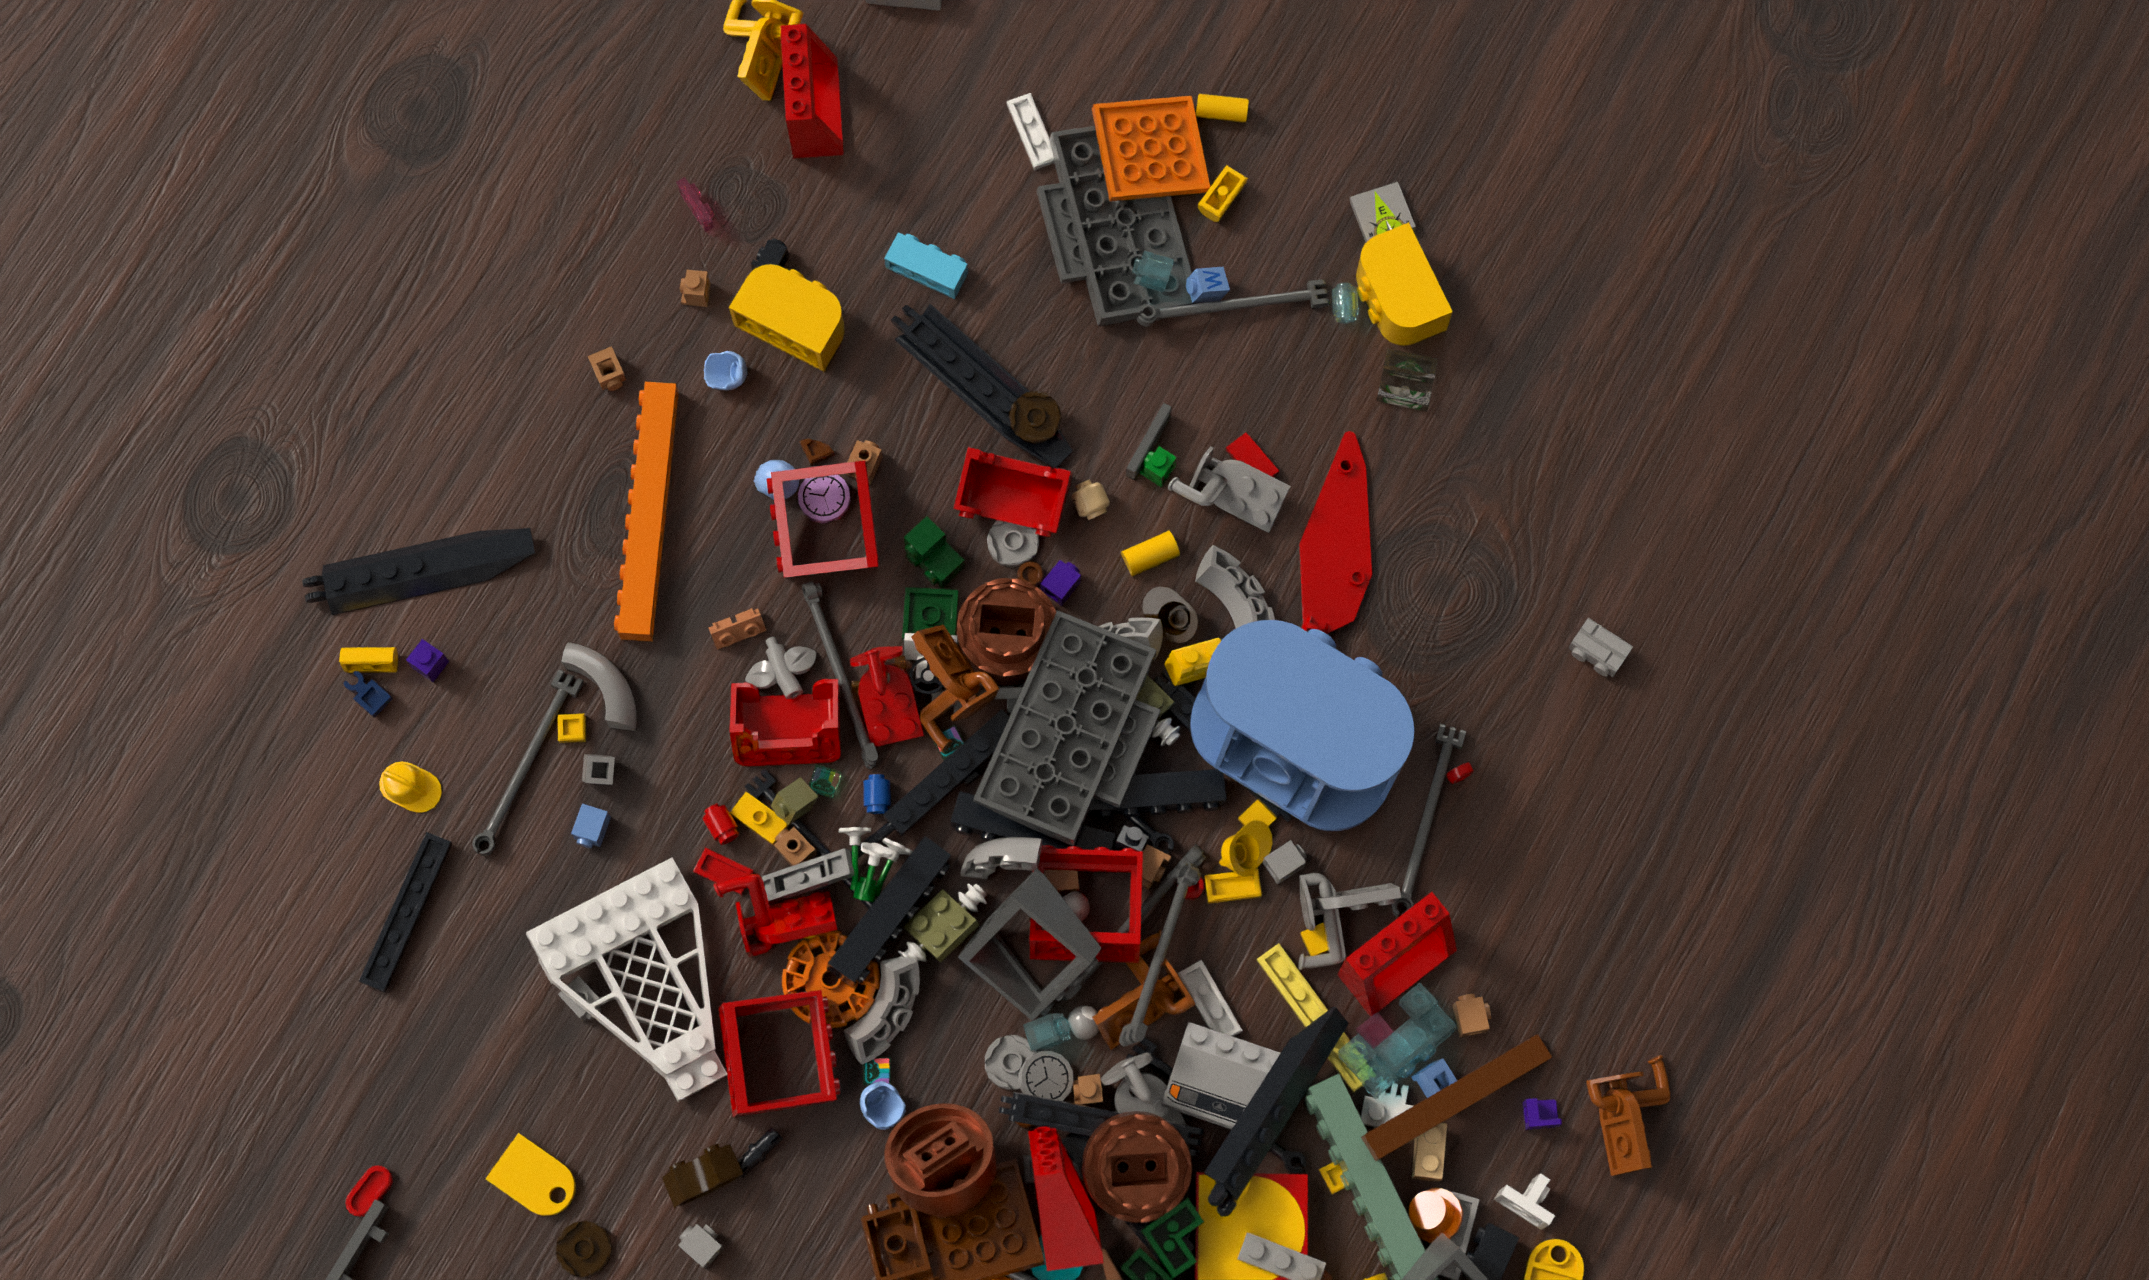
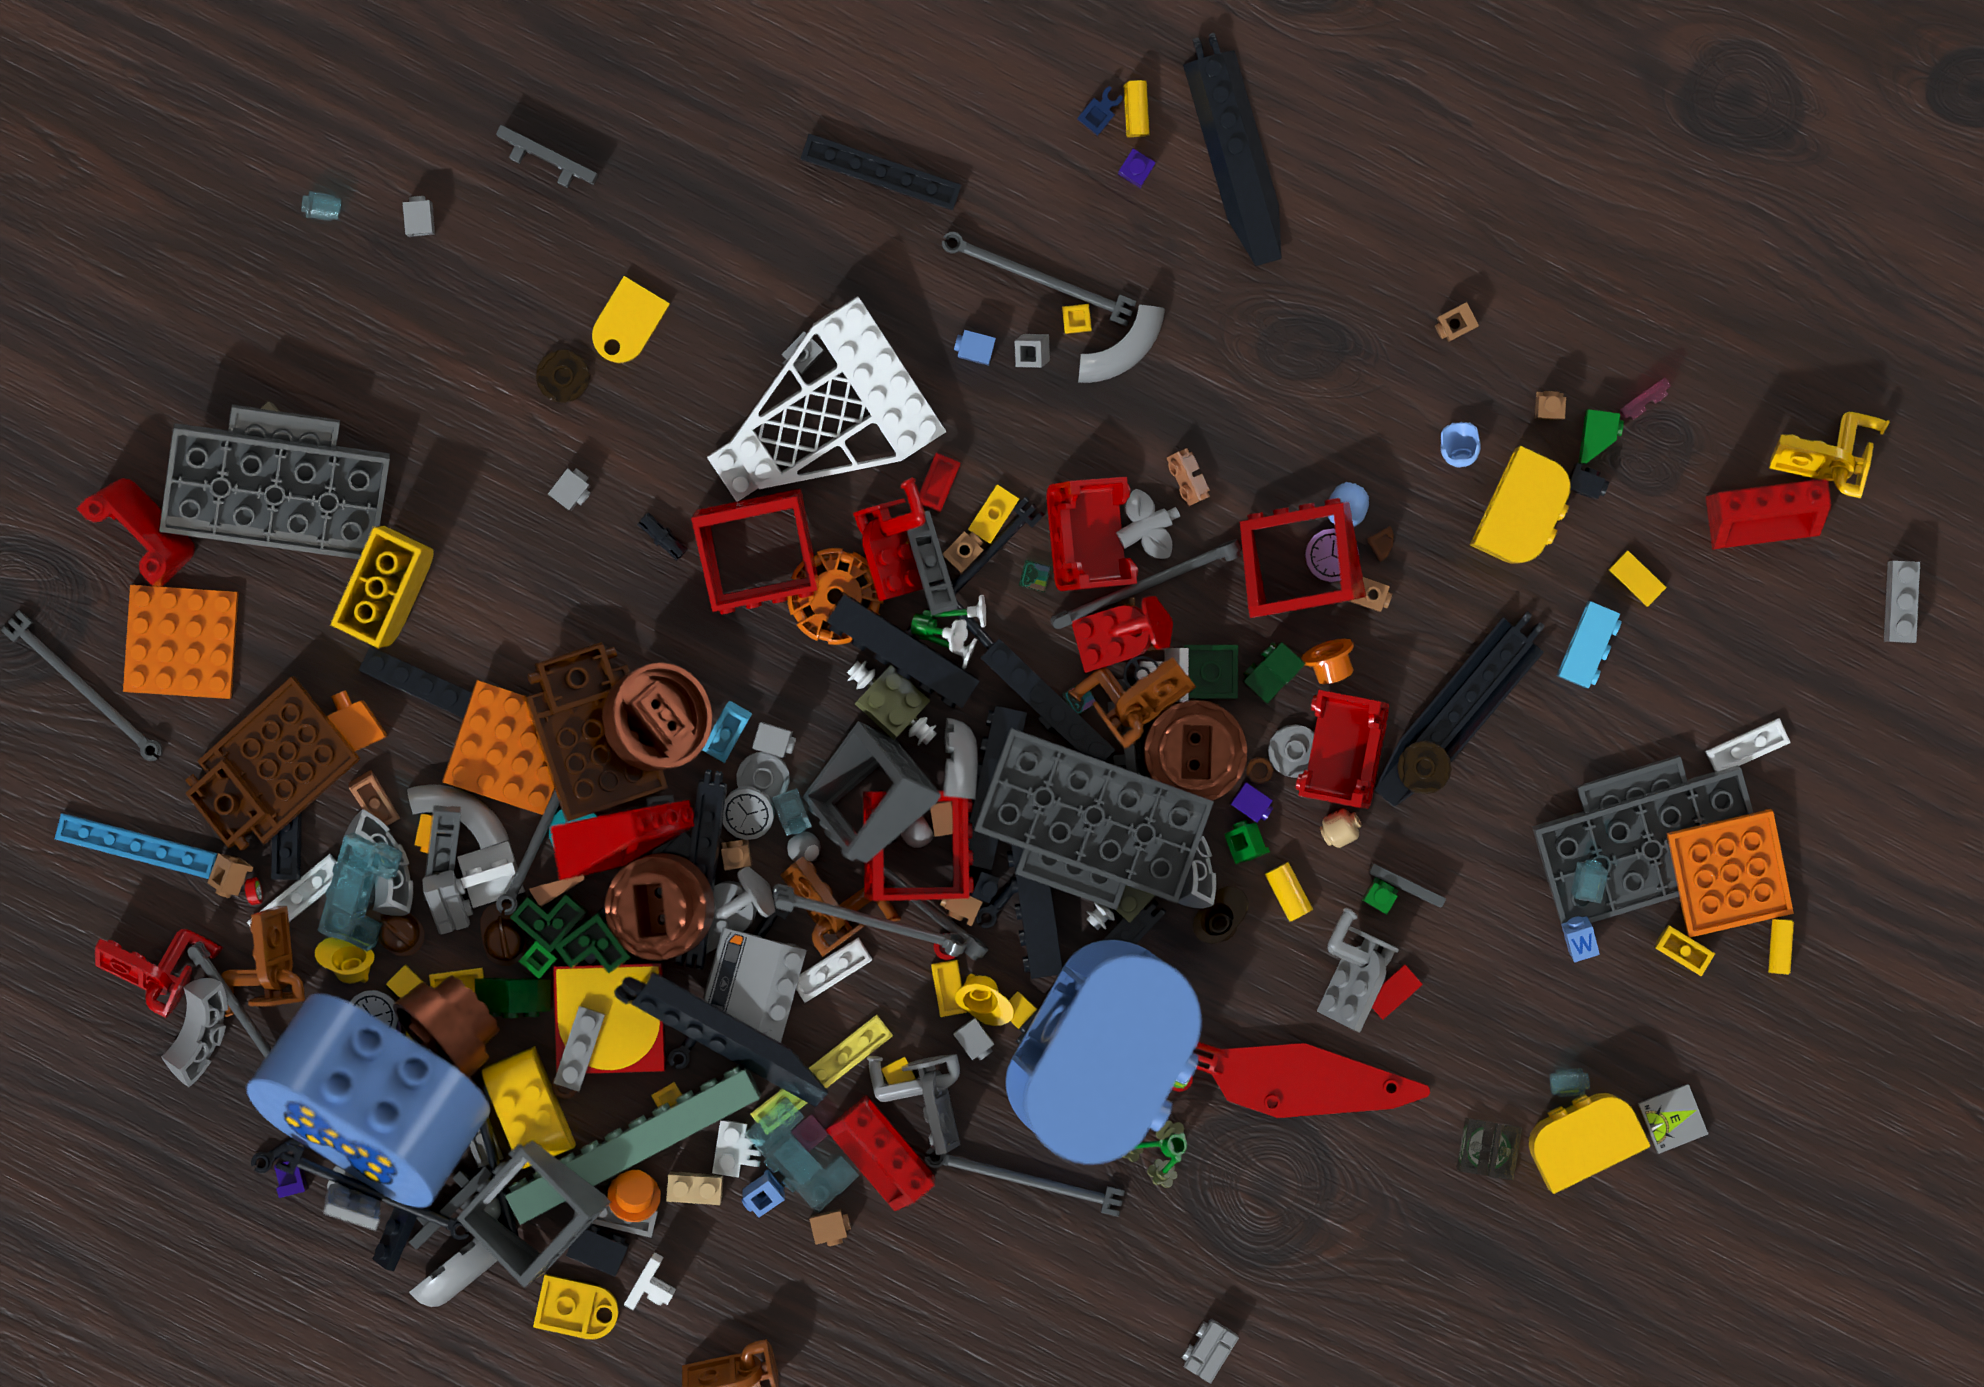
camera: 90 degrees right, 15 degrees up
red tile [346,1166,393,1217] -> none
yellow piece [379,761,442,813] -> none
orange brick [614,382,679,642] -> none
dark brown brick [662,1144,743,1208] -> none
red brick [702,803,739,845] -> none
olive brick [771,777,818,825] -> none
light grey brick [843,957,920,1065] -> none
light blue hair [860,1081,906,1130] -> none
blue brick [863,774,891,814] -> none
tile [863,1057,891,1086] -> none
dark grey hinge [1136,279,1330,327] -> none
yellow brick [1165,638,1221,686] -> none
light grey brick [1195,545,1275,628] -> none
reddish brown tile [1361,1034,1552,1161] -> none
red tile [1446,762,1474,784] -> none
dark purple panel [1522,1098,1562,1130] -> none
none -> medium azure slope [702,701,752,763]
none -> light grey brick [752,722,796,758]
none -> plant [1122,1121,1187,1188]
none -> green brick [1224,820,1270,864]
none -> orange piece [1302,639,1354,684]
none -> green slope [1578,409,1624,464]
none -> yellow tile [1609,550,1666,607]

